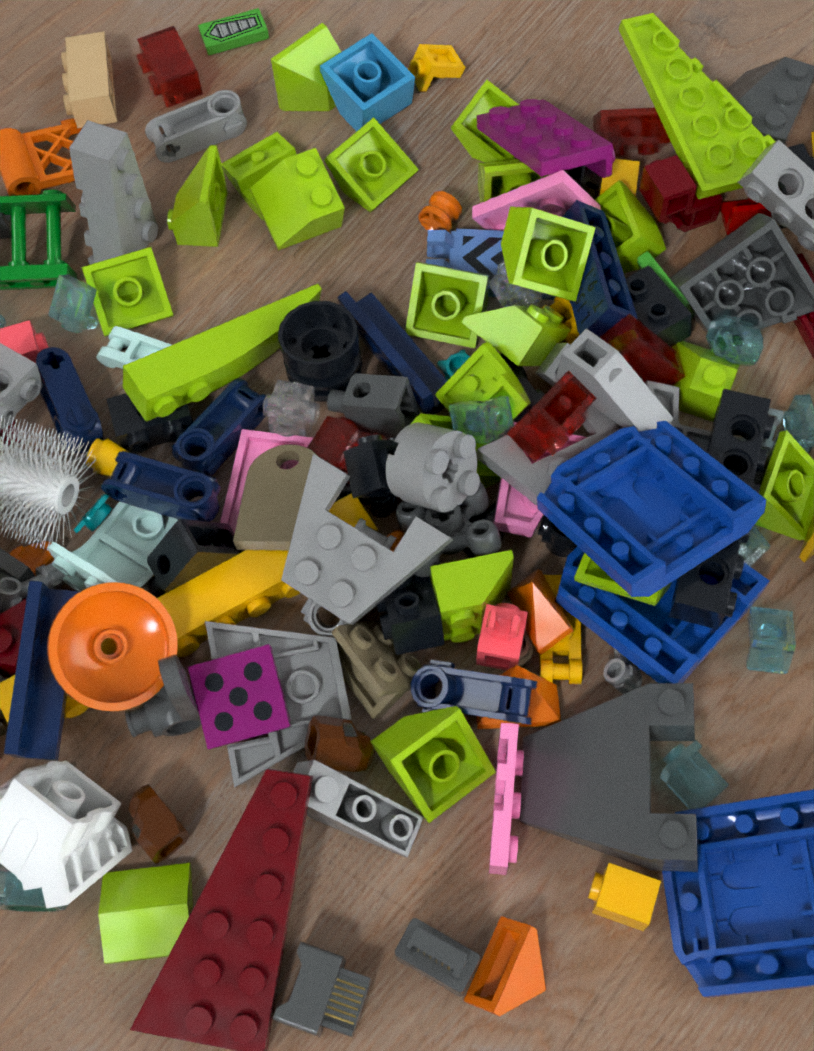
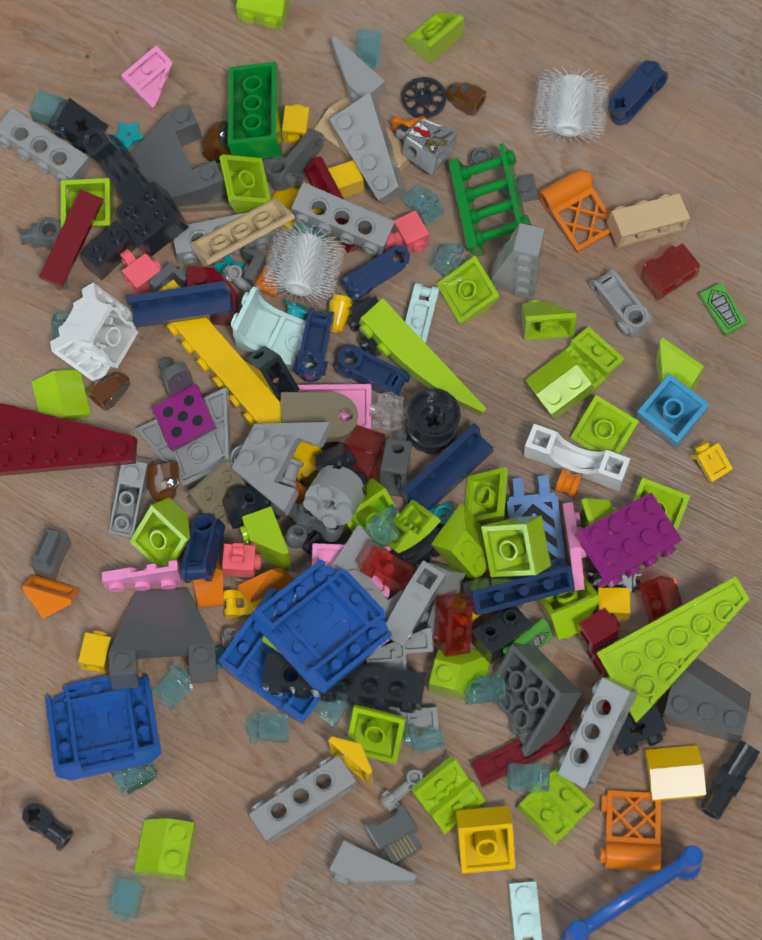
camera: 80 degrees right, 5 degrees up
orange dish [47,582,178,711] -> none
dark grey piece [273,942,372,1038] -> none
none -> white arch [524,424,631,491]

